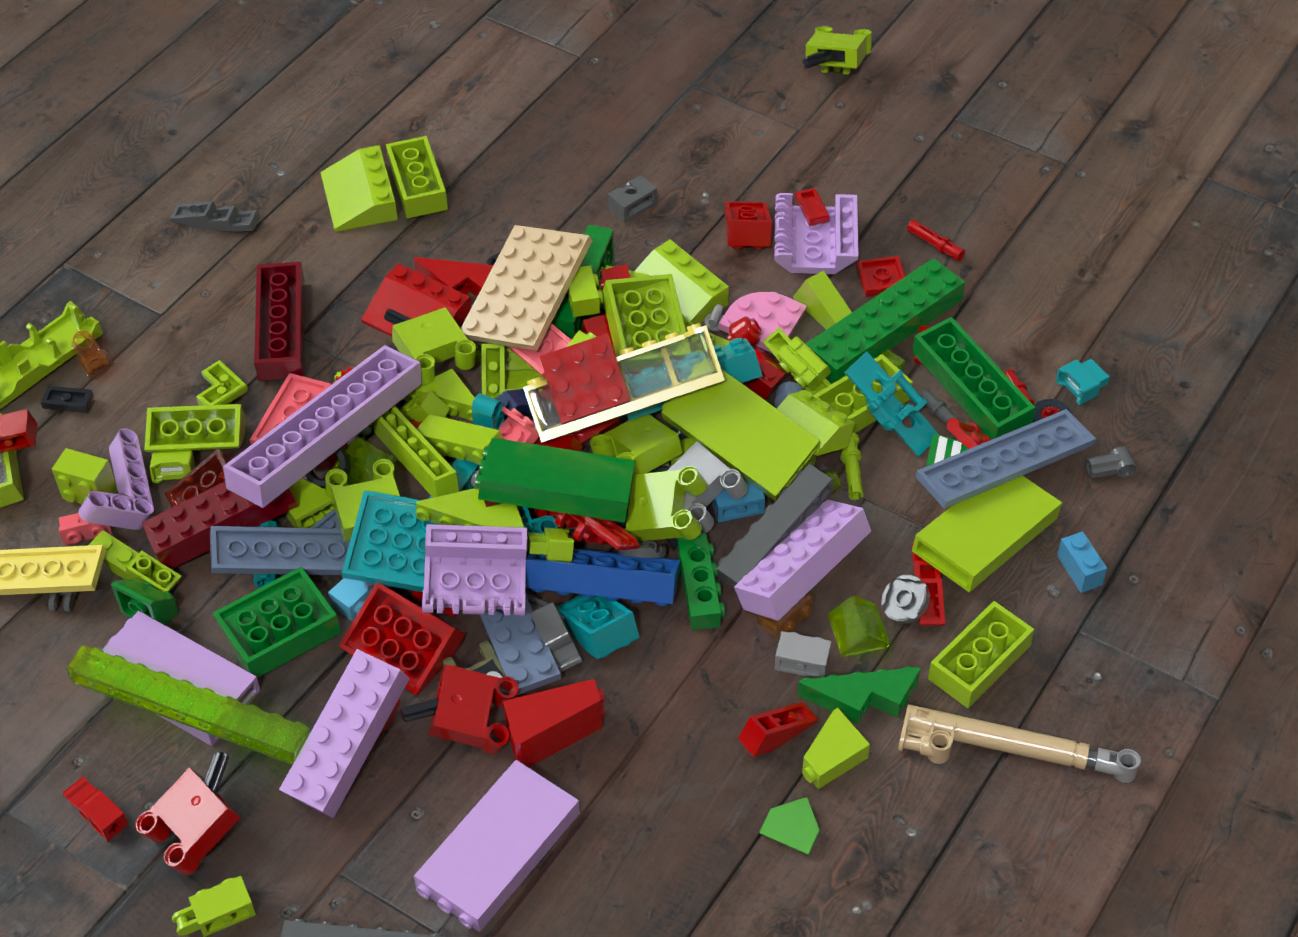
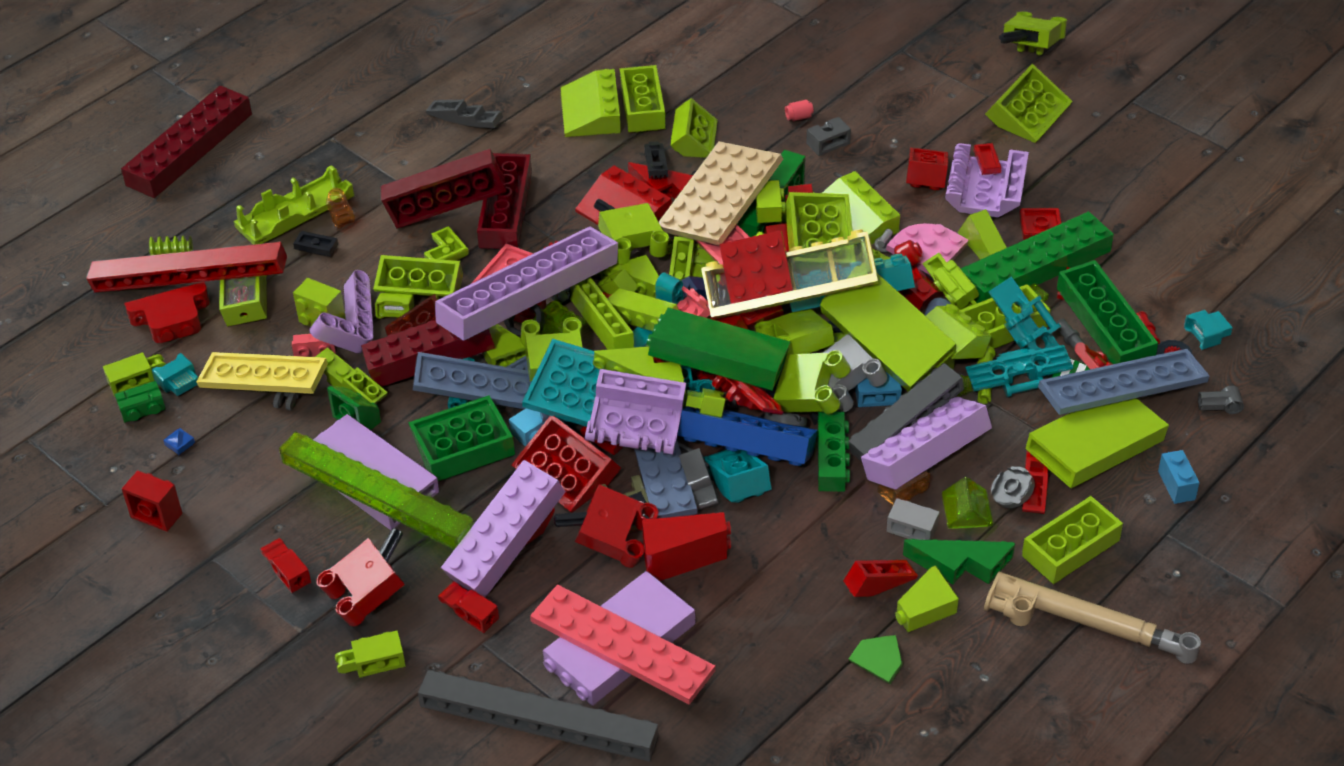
camera: 10 degrees right, 5 degrees down
red pin [907,219,965,262] -> none
none -> dark red brick [381,149,506,229]
none -> red piece [438,581,499,633]
none -> coral plate [530,584,715,705]
none -> black container [644,141,668,179]
none -> lime slope [670,98,717,158]
none -> coral brick [785,99,814,121]
none -> teal piece [966,345,1073,397]
none -> lime slope [985,64,1073,143]

